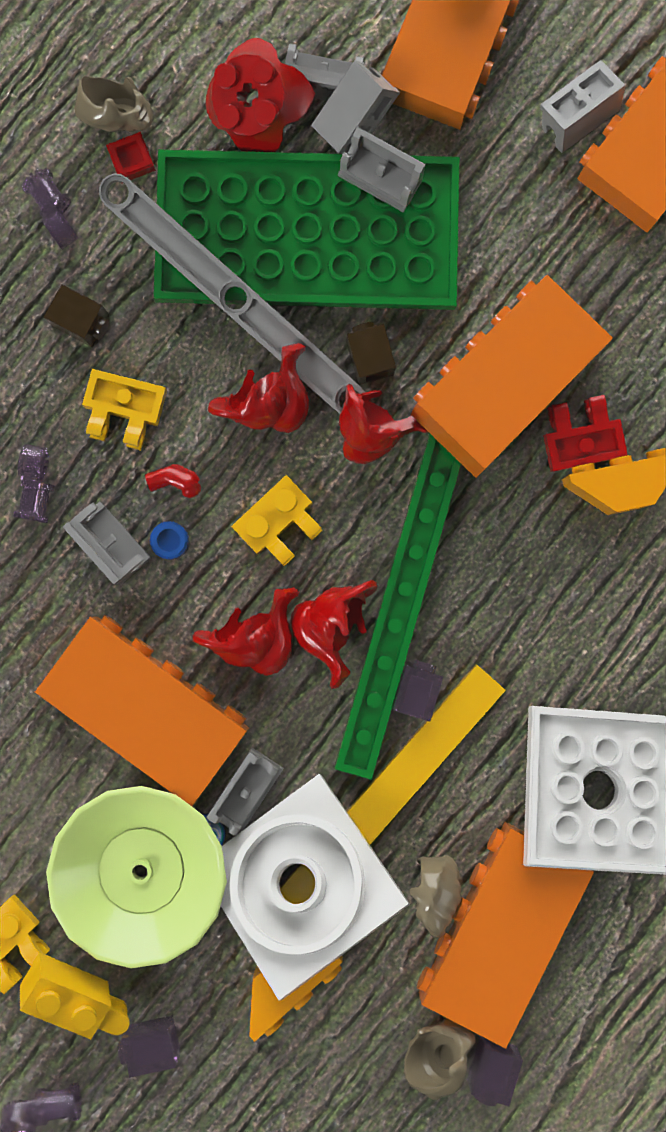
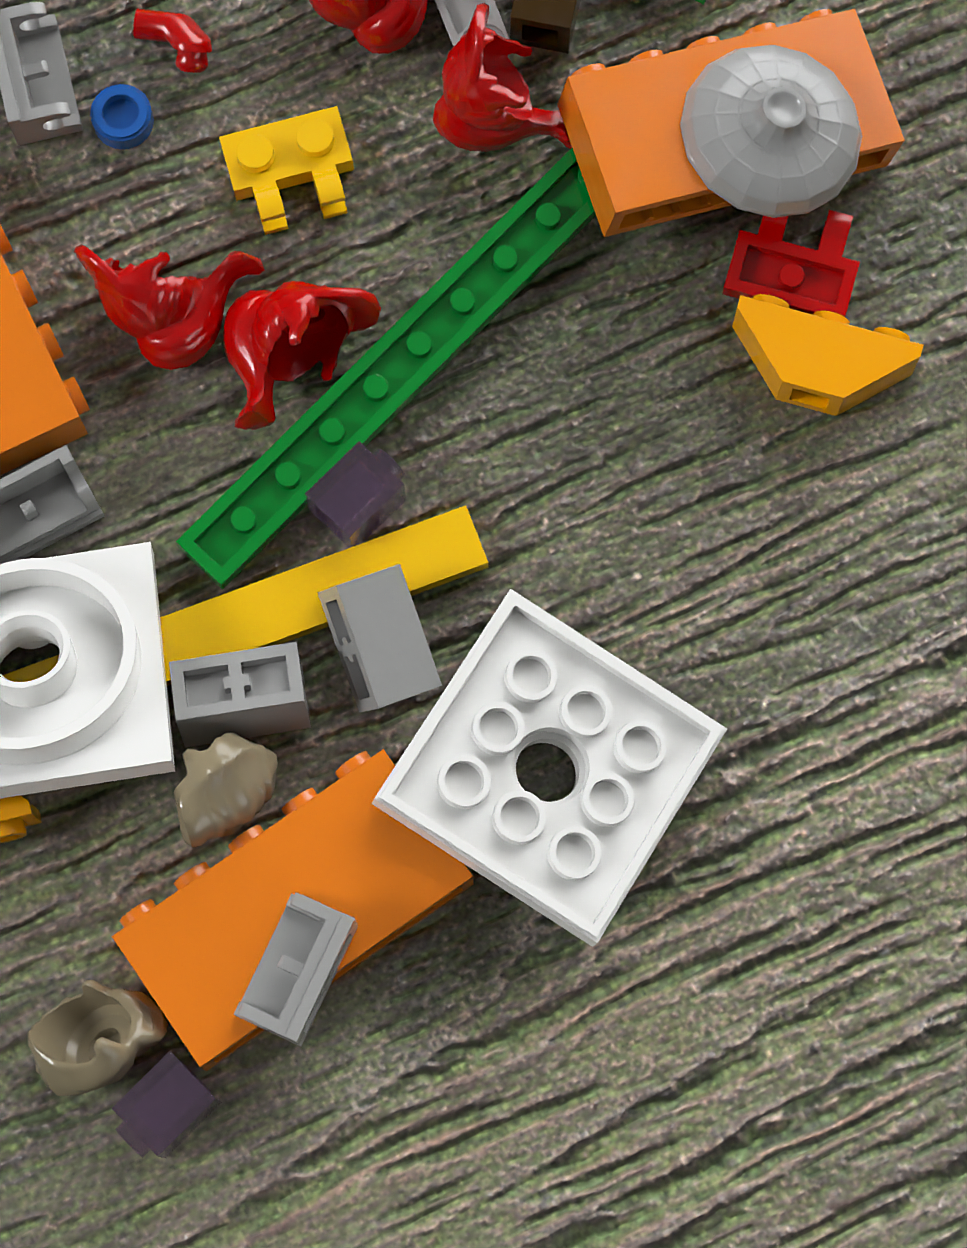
camera: 30 degrees right, 10 degrees down
none -> light grey hinge [169,642,311,748]
none -> light grey hinge [234,892,358,1047]
none -> light grey hinge [317,564,442,713]
none -> light grey hat [680,45,862,218]

